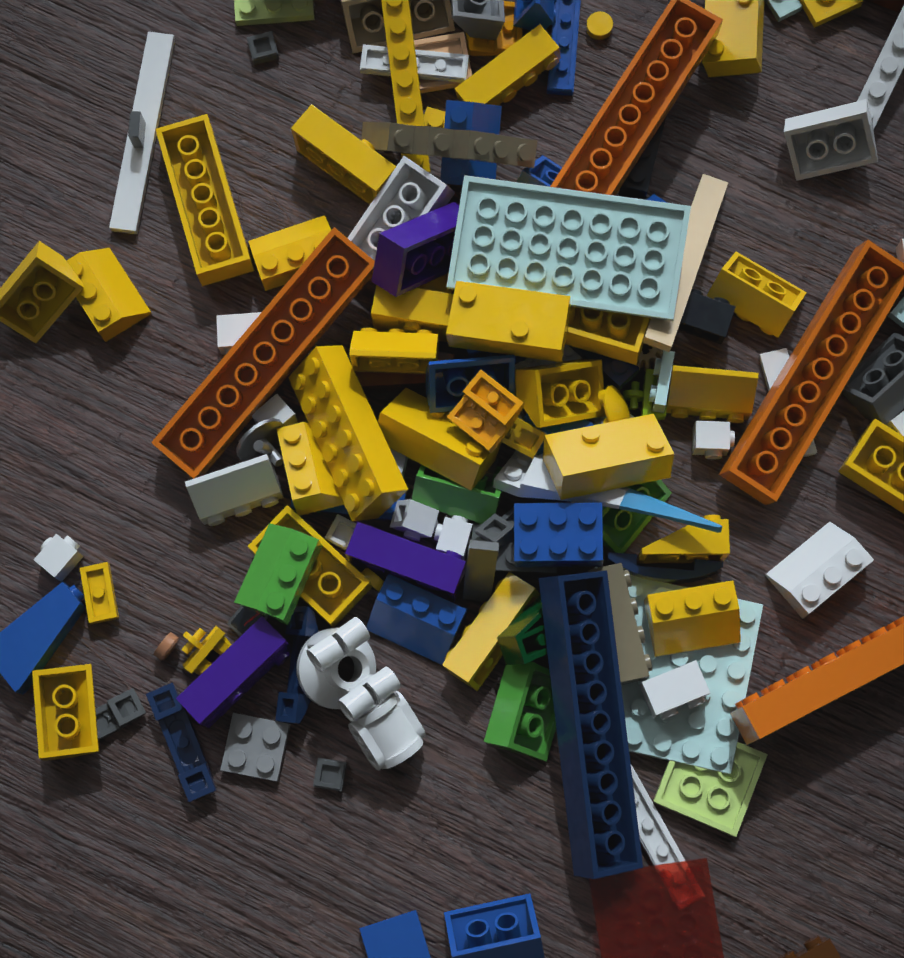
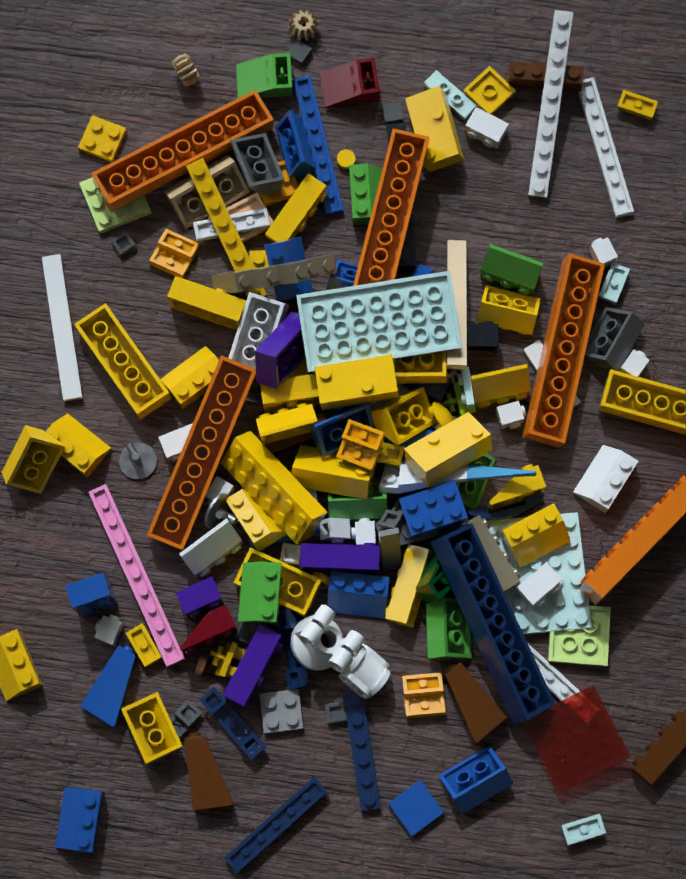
camera: 20 degrees left, 0 degrees up
dark grey tile [128,111,146,148] -> none
white slope [784,99,878,181] -> none
none -> blue brick [65,573,118,617]
none -> bright pink plate [89,484,185,667]
none -> flat silver shield [119,442,157,480]
none -> light orange slope [149,229,200,278]
none -> dark purple brick [176,577,224,620]
none -> dark red slope [180,605,238,656]
none -> reddish brown slope [185,732,234,811]
none -> dark blue plate [224,776,328,873]
none -> dark blue plate [343,690,381,811]
none -> bright green slope [349,164,383,226]
none -> light orange slope [402,672,446,719]
none -> reddish brown slope [445,662,507,744]
none -> white brick [465,107,509,149]
none -> bright green slope [480,244,544,295]

